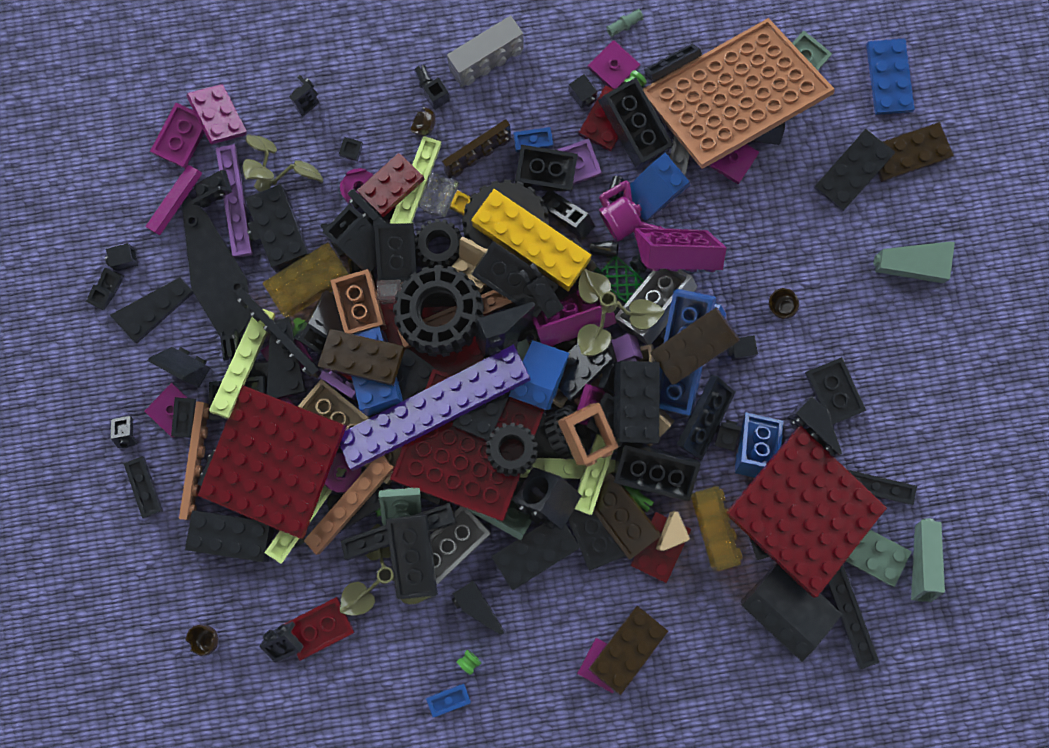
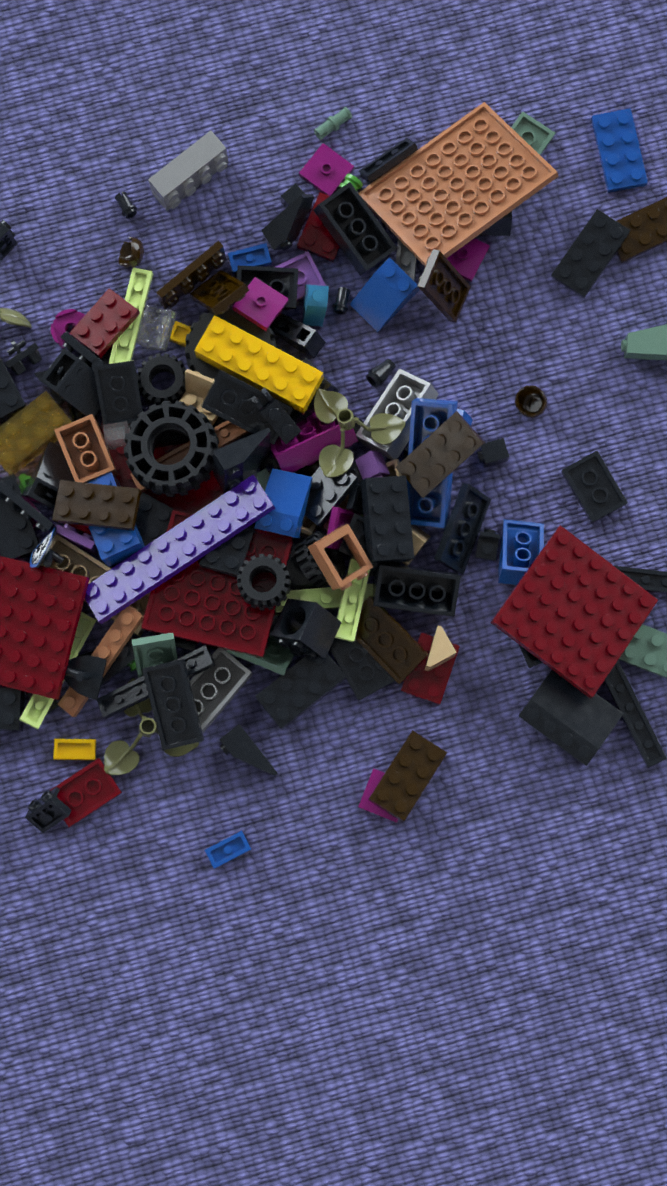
camera: 10 degrees left, 0 degrees up
magenta plate [324,453,361,493] -> none
black plate [339,137,363,162] -> none
black brick [423,77,450,110] -> none
bright green wheel [457,649,482,675] -> none
black cone [590,240,619,259] -> none
magenta piece [598,180,664,242] -> none
green window [601,256,644,303] -> none
bright green pin [623,485,654,512] -> none
magenta slope [634,228,727,272] -> none
clear yellow brick [691,486,743,571] -> none
black slope [788,396,842,457] -> none
none -> black hips [5,340,42,375]
none -> shield [29,527,64,569]
none -> yellow tile [53,739,96,761]
none -> black shield [64,656,107,700]
none -> dark brown plate [189,270,249,315]
none -> magenta plate [232,277,289,331]
none -> black slope [261,194,314,251]
none -> dark azure slope [302,284,329,327]
none -> dark brown plate [418,249,471,323]

